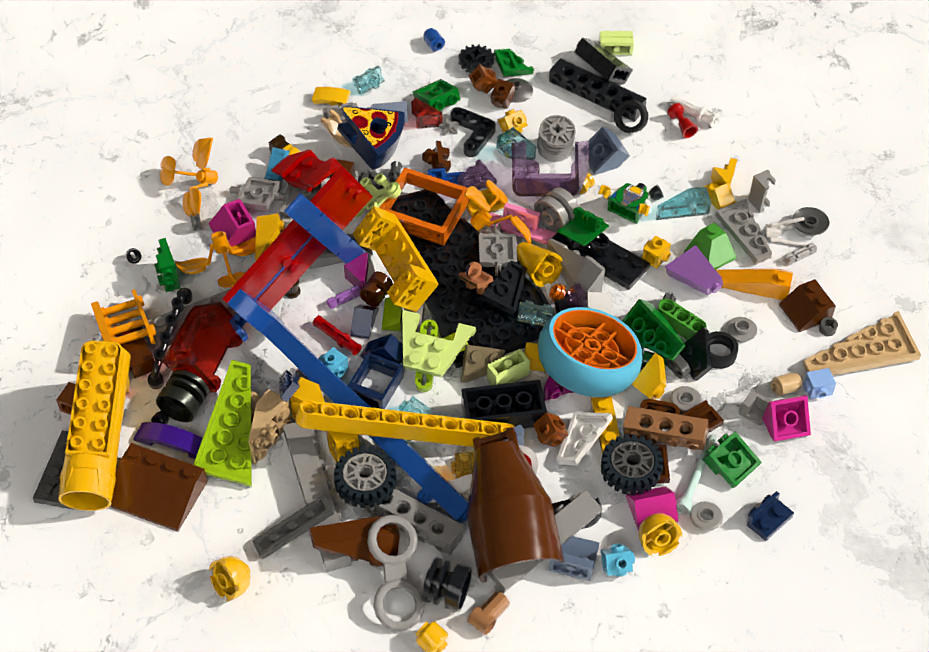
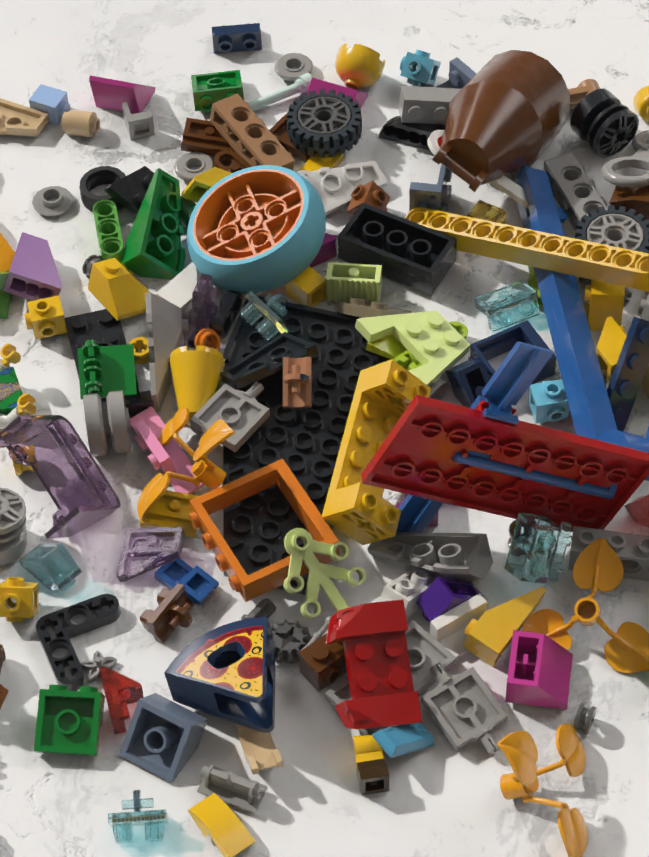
camera: 140 degrees left, 0 degrees up
none -> yellow slope [88,258,151,321]

